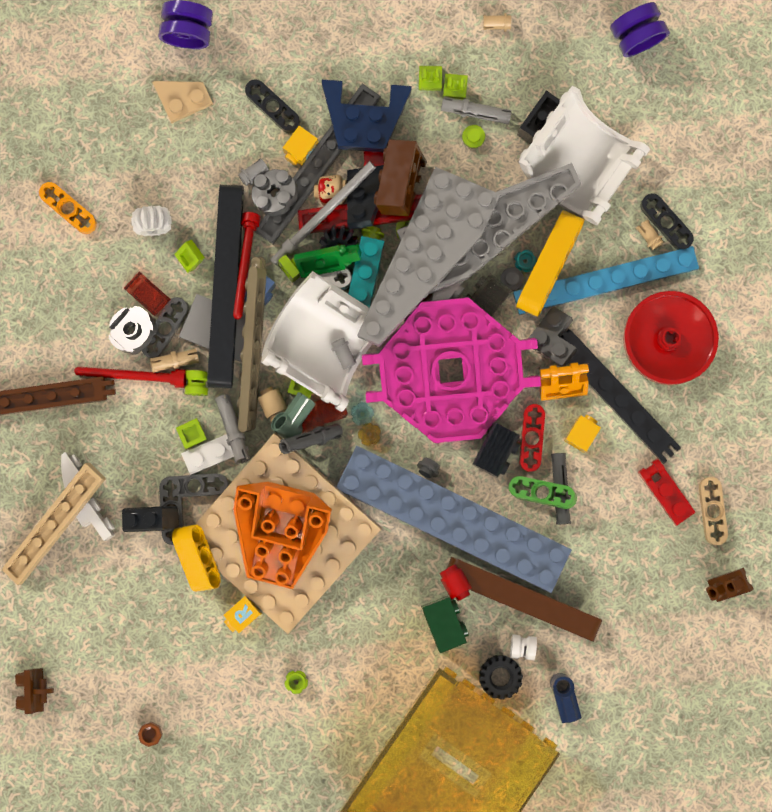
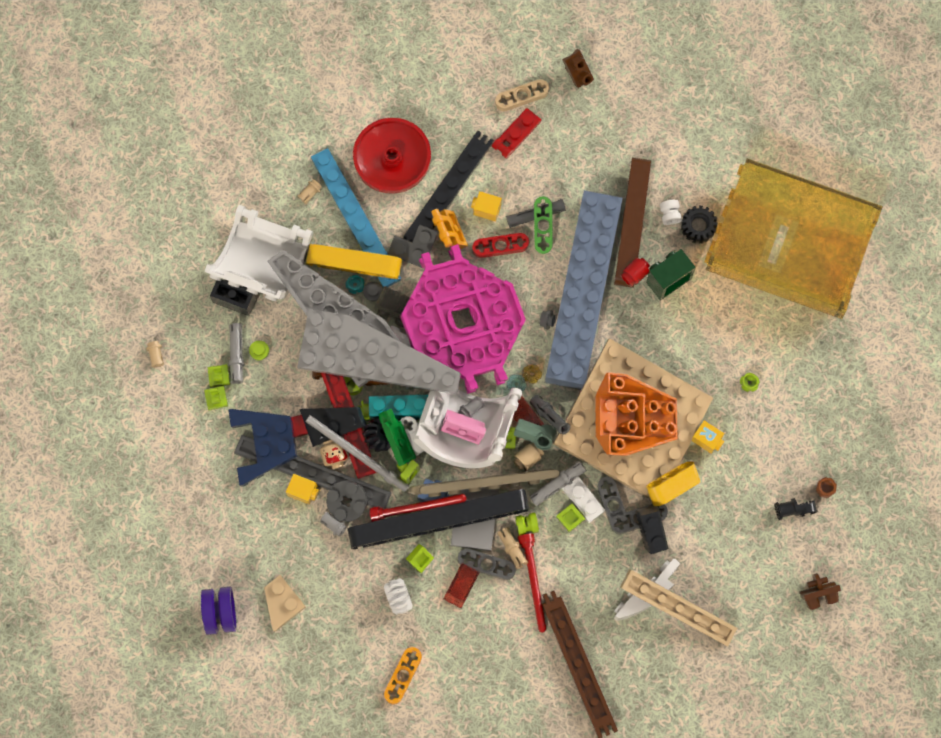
camera: 100 degrees left, 10 degrees down
plate [109,306,157,355] -> none
black beam [245,79,300,133] -> none
reddish brown wedge [374,139,427,216] -> none
black brick [472,422,521,478] -> none
dark blue piece [550,673,582,723] -> none
dark purple wheel [610,2,670,58] -> none
black beam [640,193,694,250] -> none
none -> bright pink panel [441,410,486,445]
none -> black connector [774,498,818,520]

